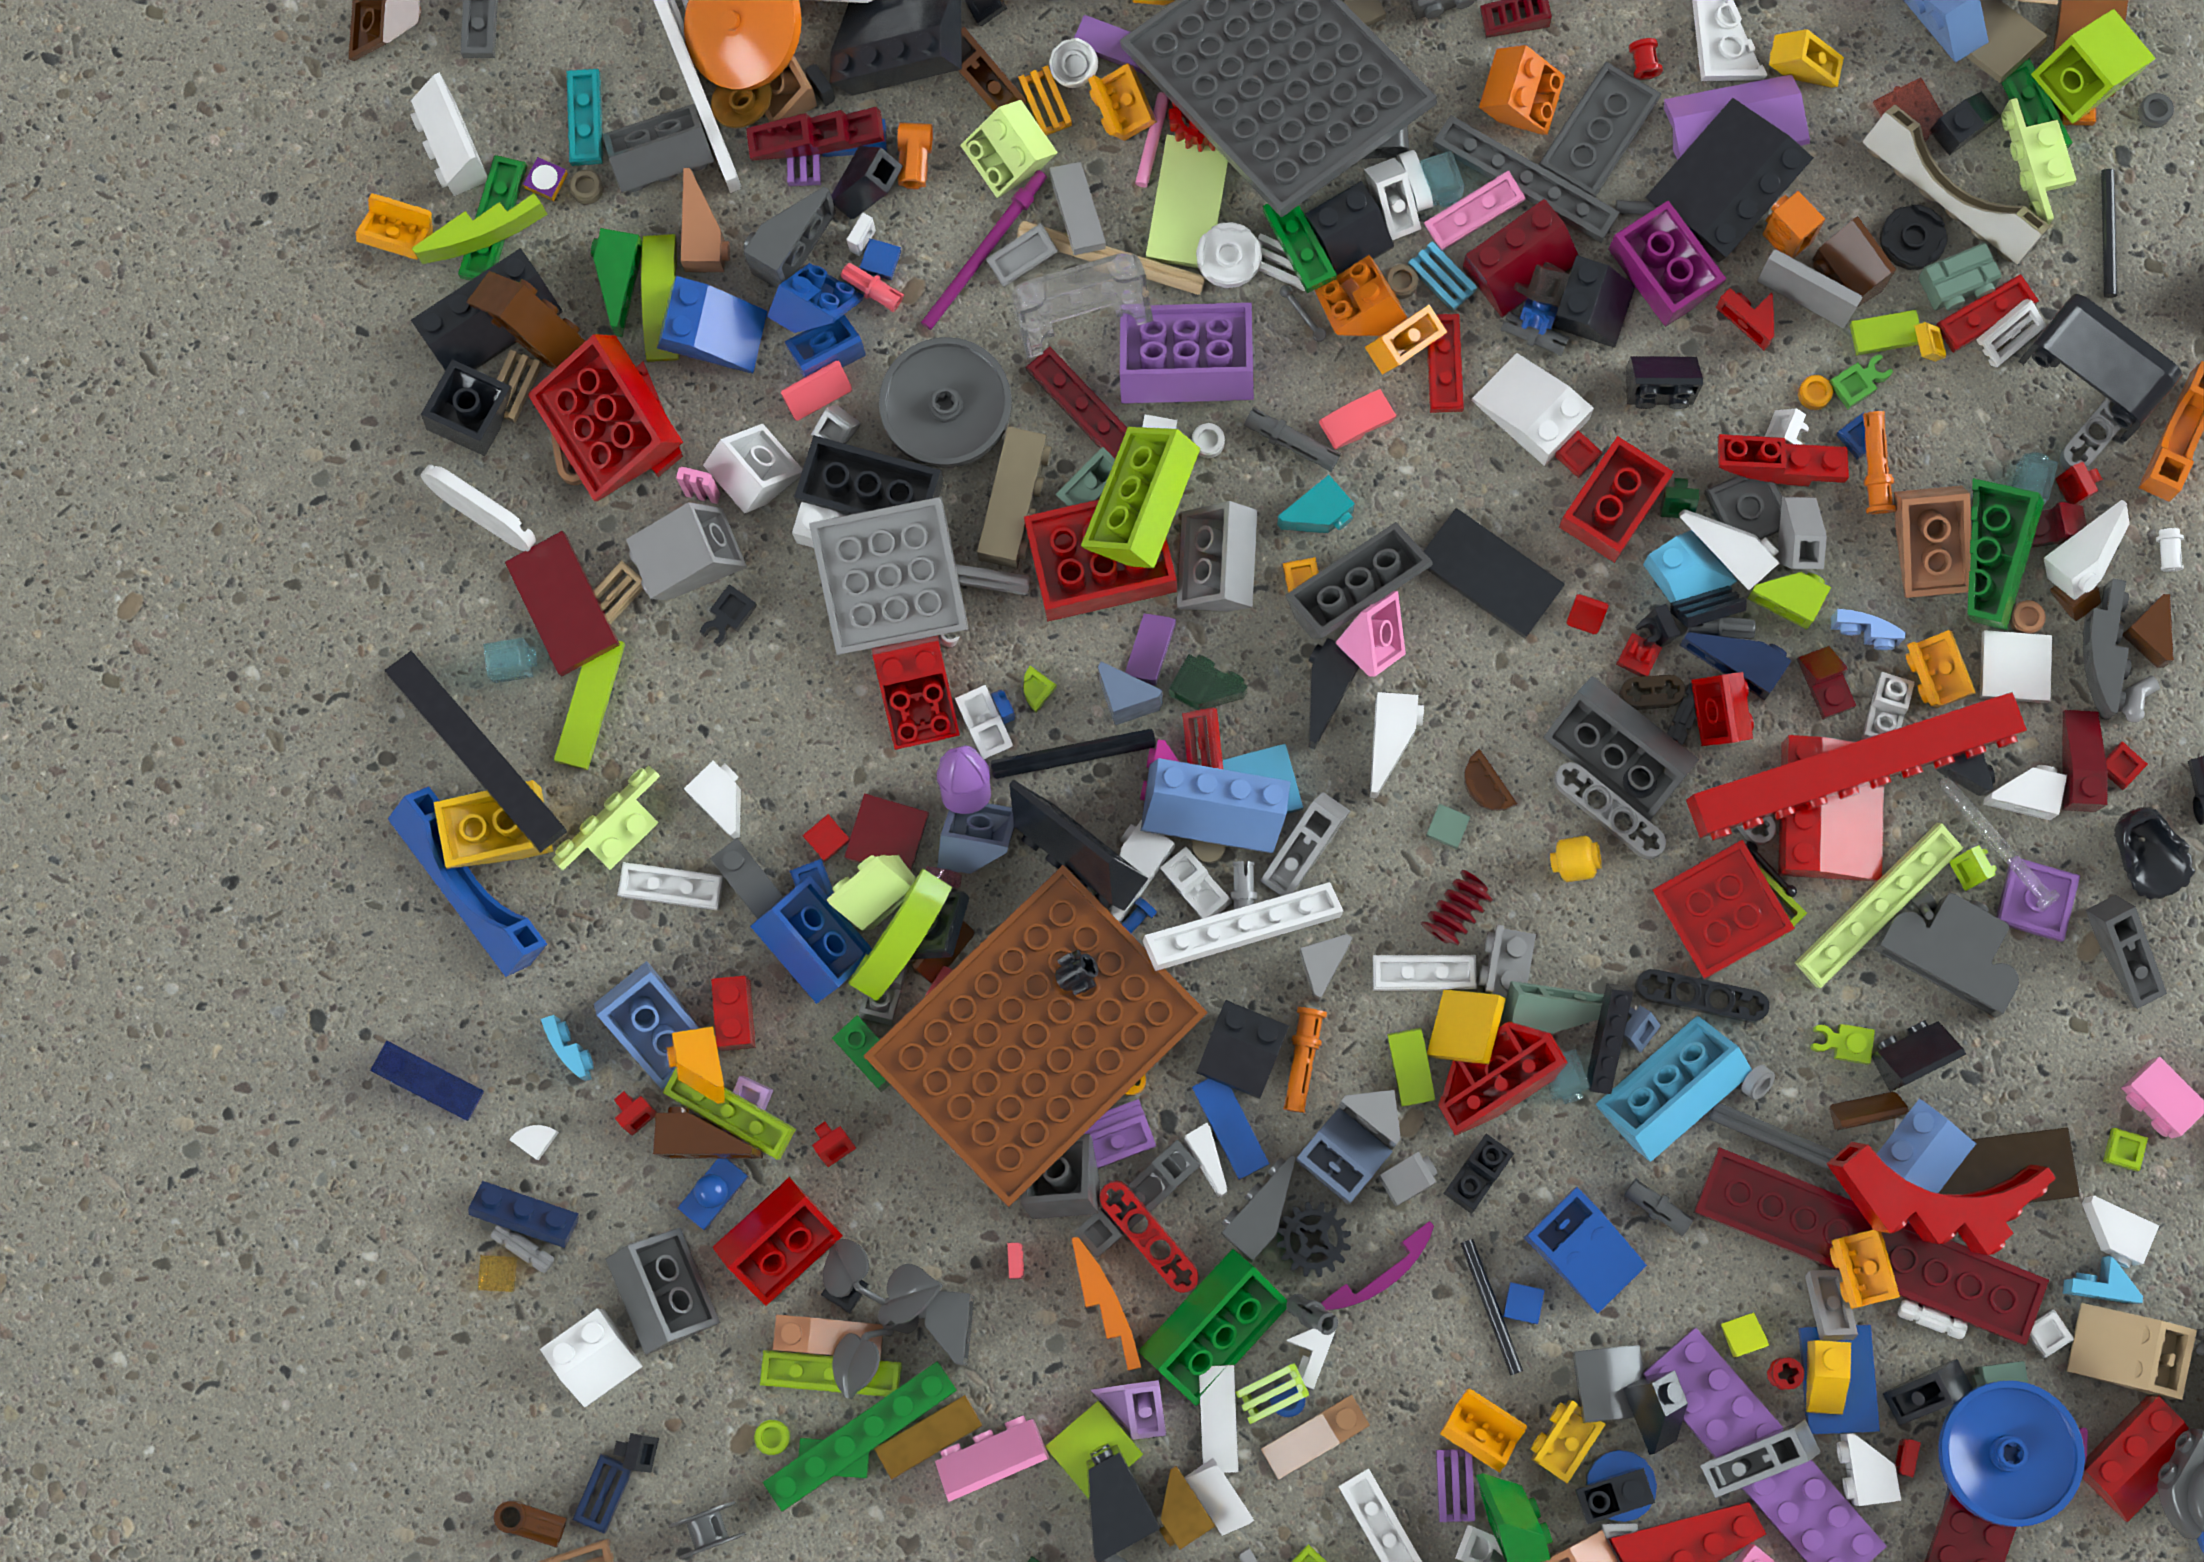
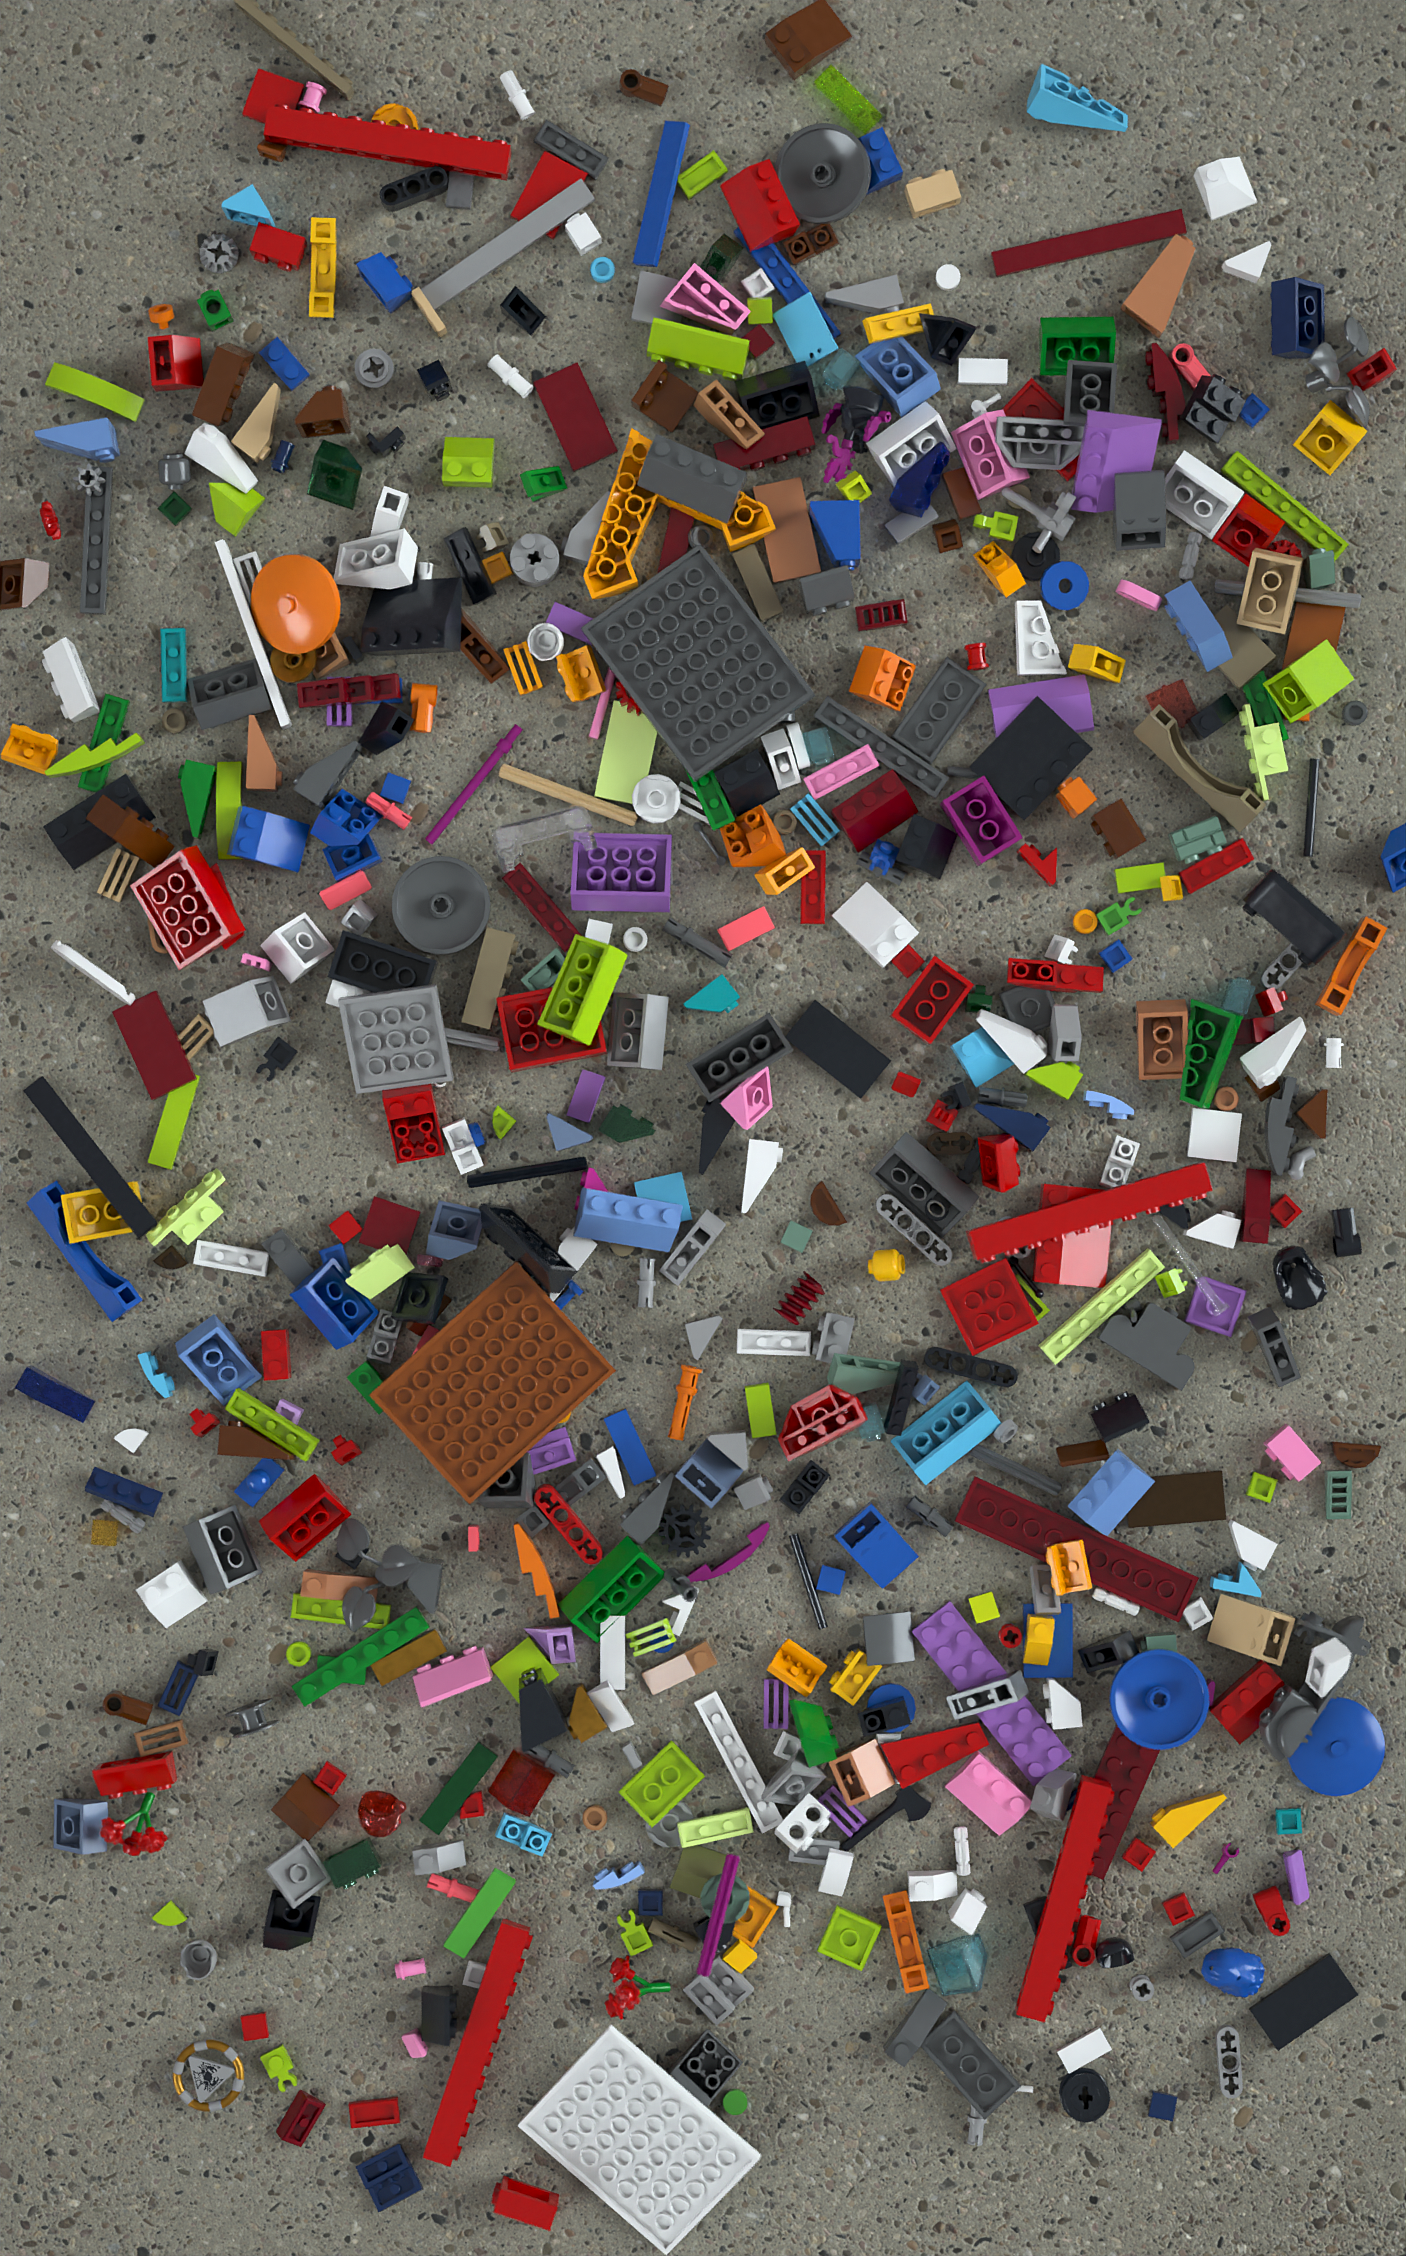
camera: 10 degrees left, 10 degrees up
black slope [421,359,512,456] -> none
clear light blue brick [483,638,537,683] -> none
tile [523,157,568,202] -> none
light orange slope [666,1026,725,1104] -> none
white slope [684,761,741,840] -> none
white tile [847,212,876,256] -> none
lime slope [848,868,952,1001] -> none
medium lavender helmet [937,745,991,814] -> none
yellowish green slope [960,100,1058,198] -> none
light grey tile [986,223,1059,287] -> none
light grey tile [1049,162,1106,255] -> none
black gear [1055,950,1098,995] -> none
white plate [1142,882,1343,971] -> none
white slope [1160,847,1232,919] -> none
red tile [1182,707,1223,769] -> none
black slope [1196,1000,1289,1099] -> none
light orange tile [1283,557,1319,593] -> none
yellow tile [1427,990,1506,1064] -> none
clear smoke panel [1514,262,1570,306] -> none
black slope [1623,1370,1688,1455] -> none
black slope [1626,356,1703,409] -> none
black tile [1670,586,1747,628] -> none
light grey tile [1757,249,1863,329] -> none
dark red slope [1797,646,1856,720] -> none
lime plate [1810,1024,1875,1065] -> none
red arch [1826,1142,2056,1256] -> none
orange pin [1863,411,1897,514] -> none
black tile [1880,205,1948,270] -> none
red tile [1894,1439,1921,1477] -> none
light orange bracket [1905,630,1976,708] -> none
white tile [1976,299,2046,367] -> none
none -> dark brown tile [153,1245,188,1269]

